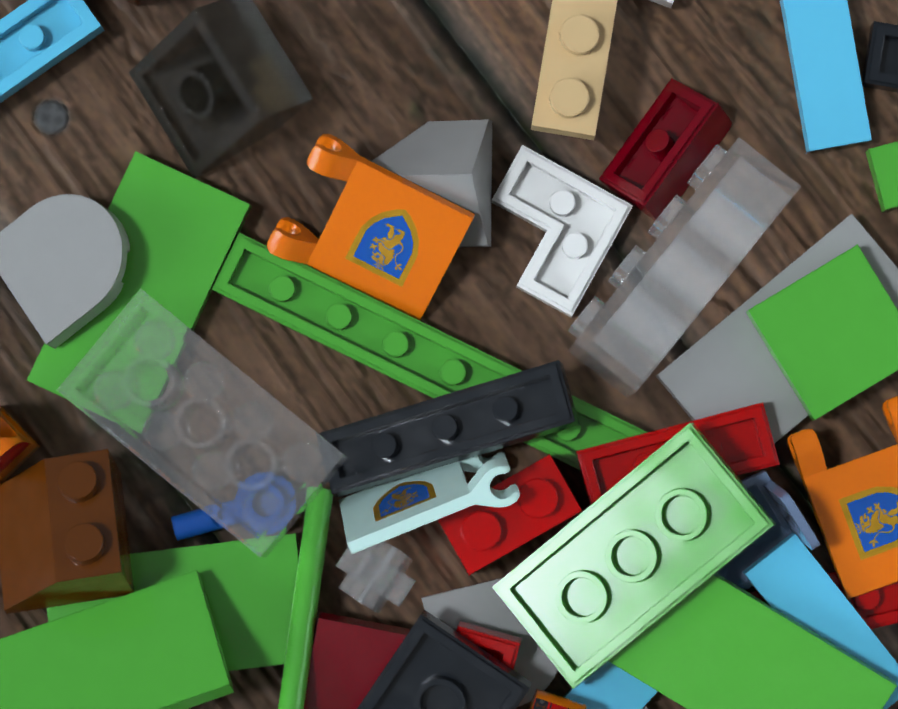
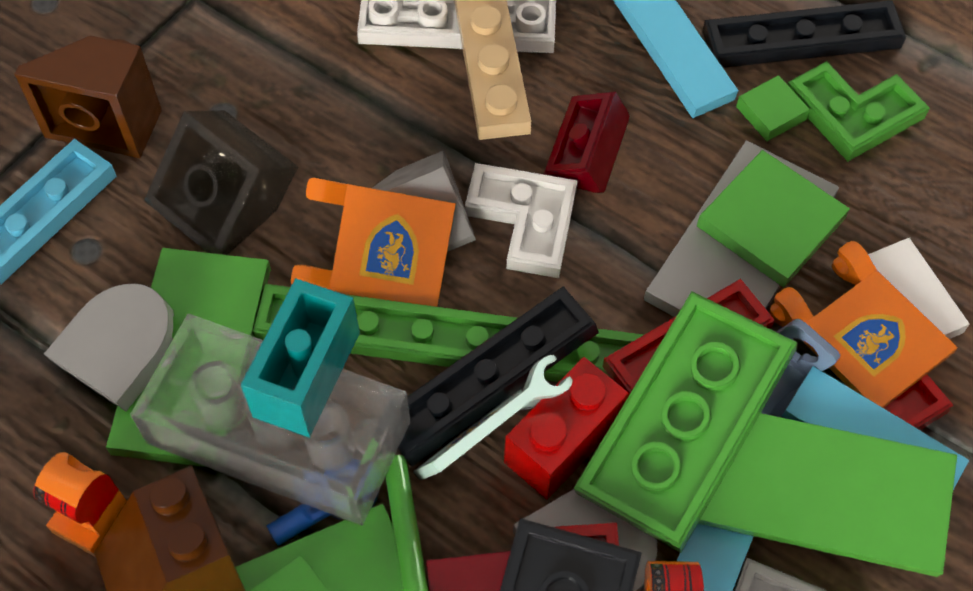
camera: 20 degrees left, 25 degrees down
clear gear [336,541,416,614] -> none
clear brick [568,137,801,398] -> none
none -> teal brick [240,278,360,438]

